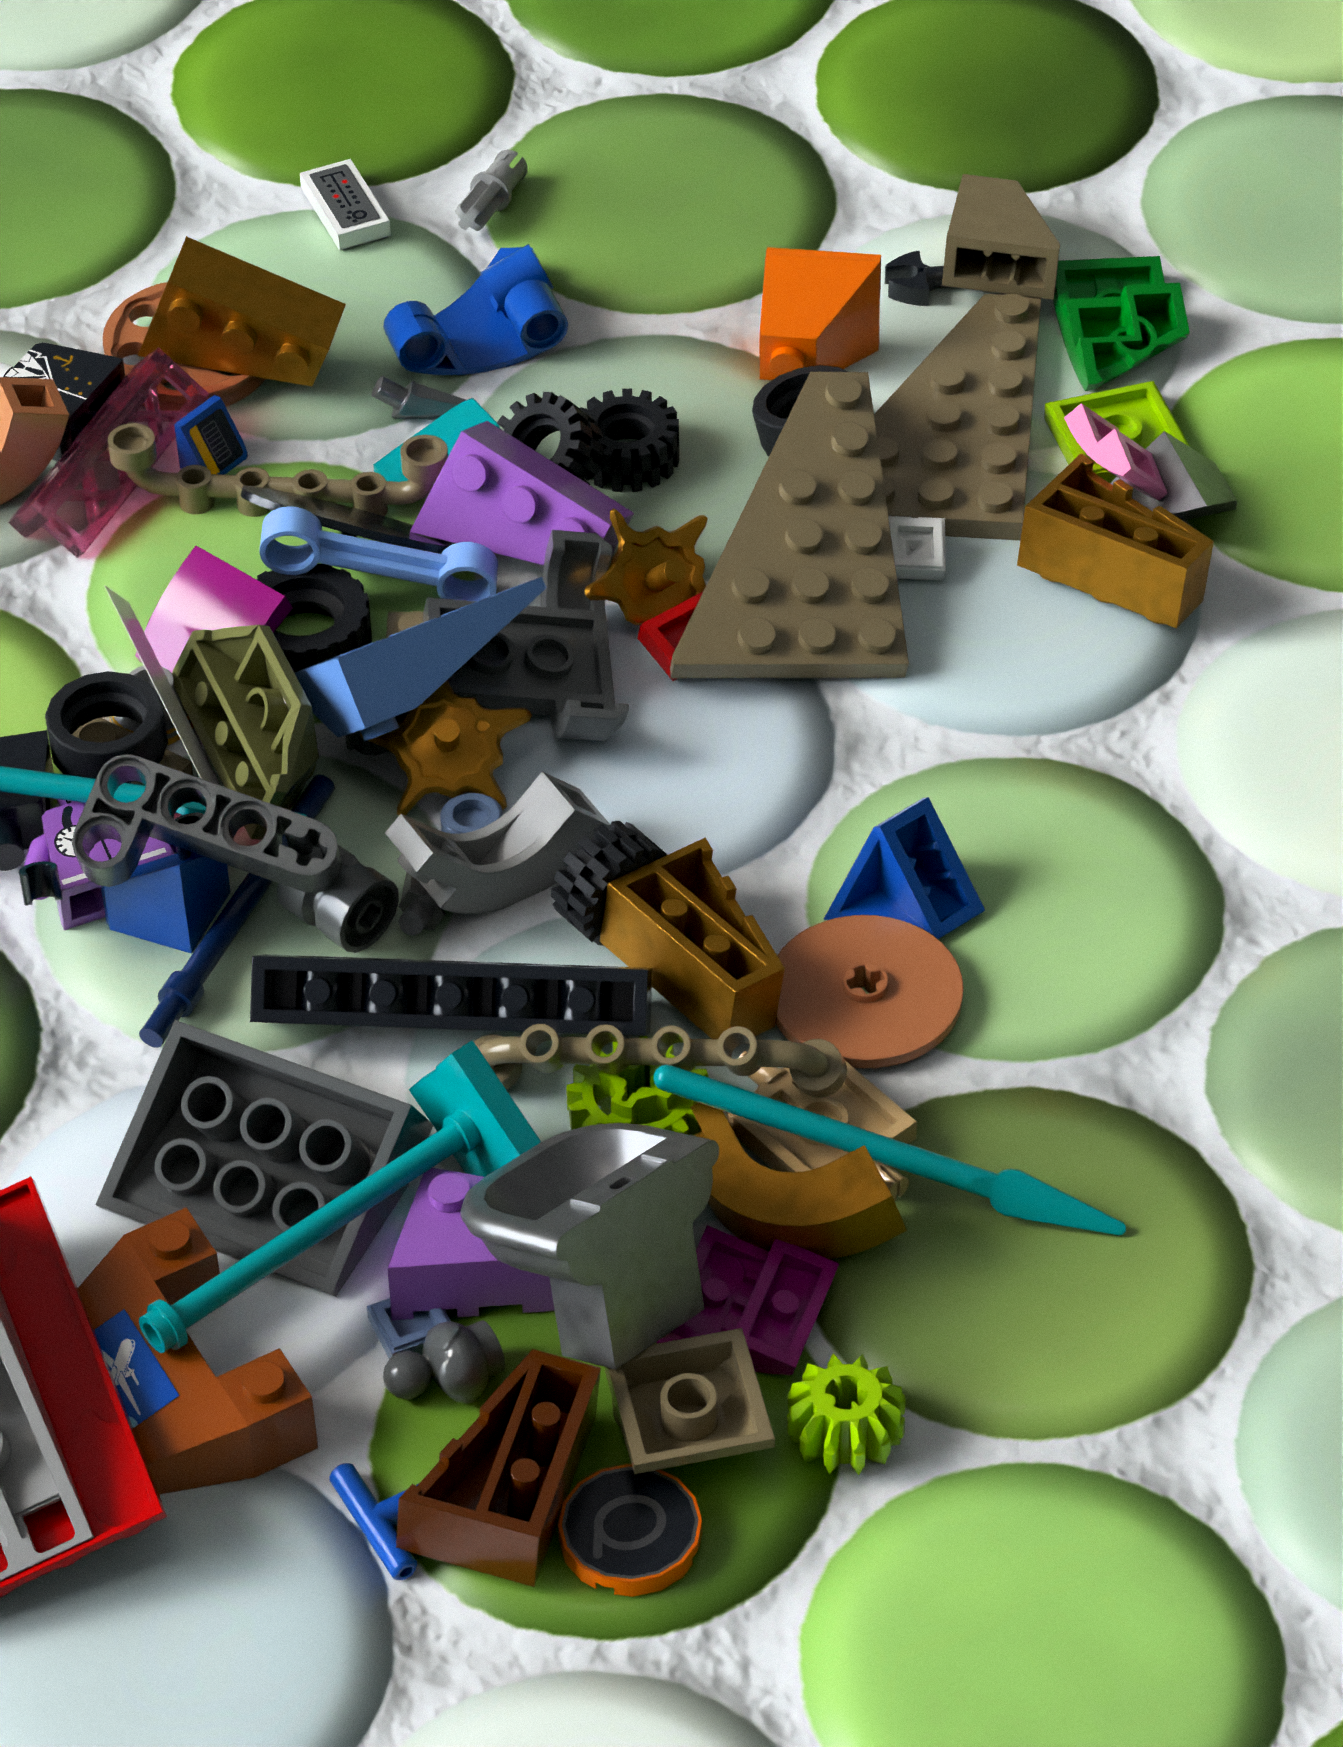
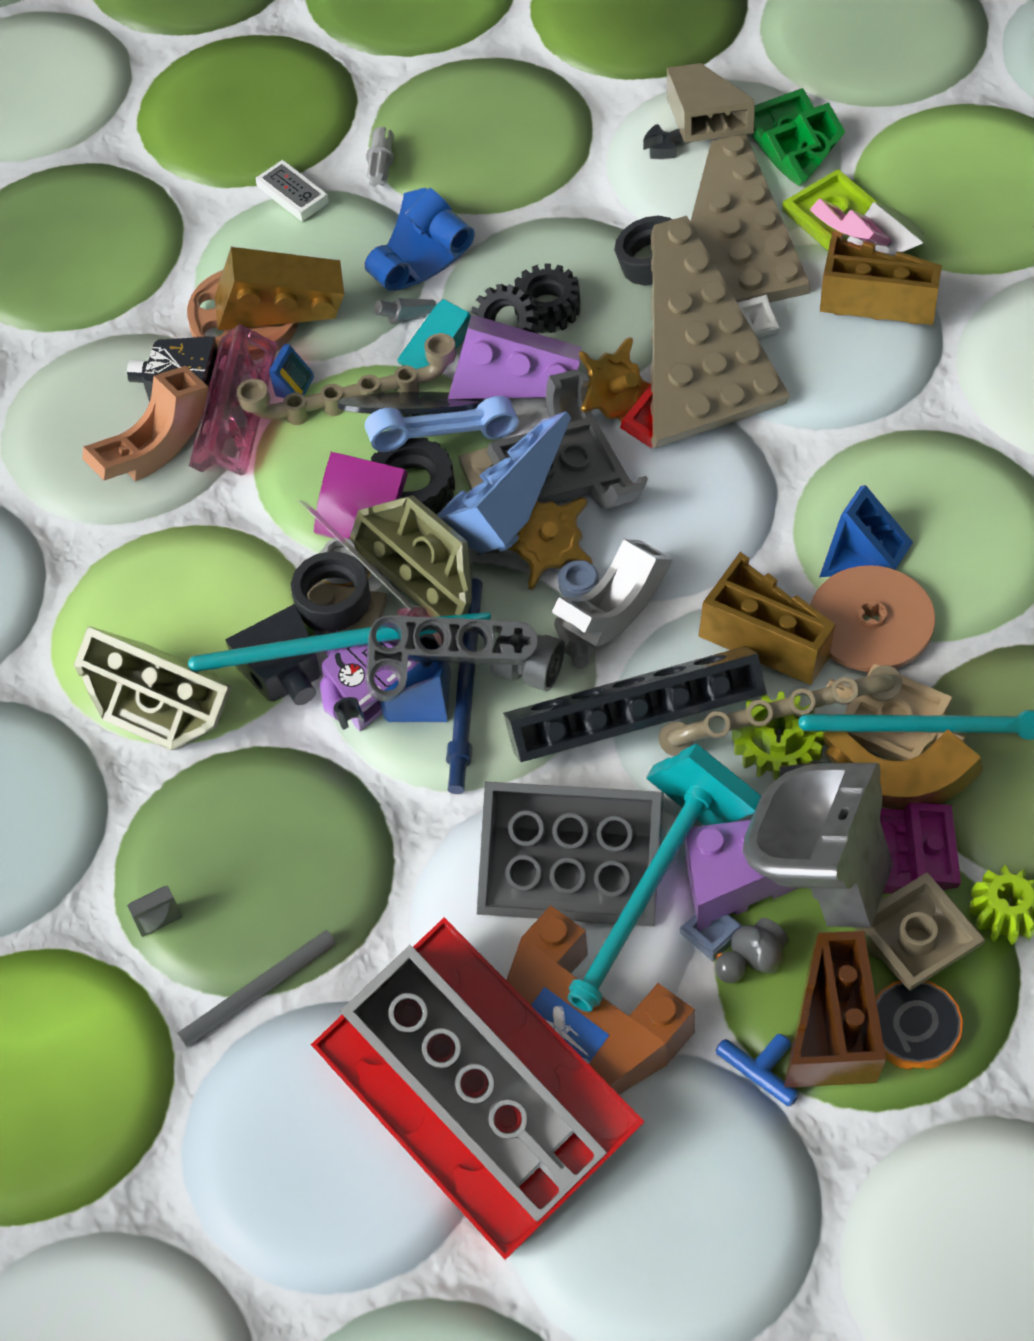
camera: 15 degrees left, 10 degrees up
black tyre [551,821,667,946] -> none
orange slope [759,247,881,380] -> none

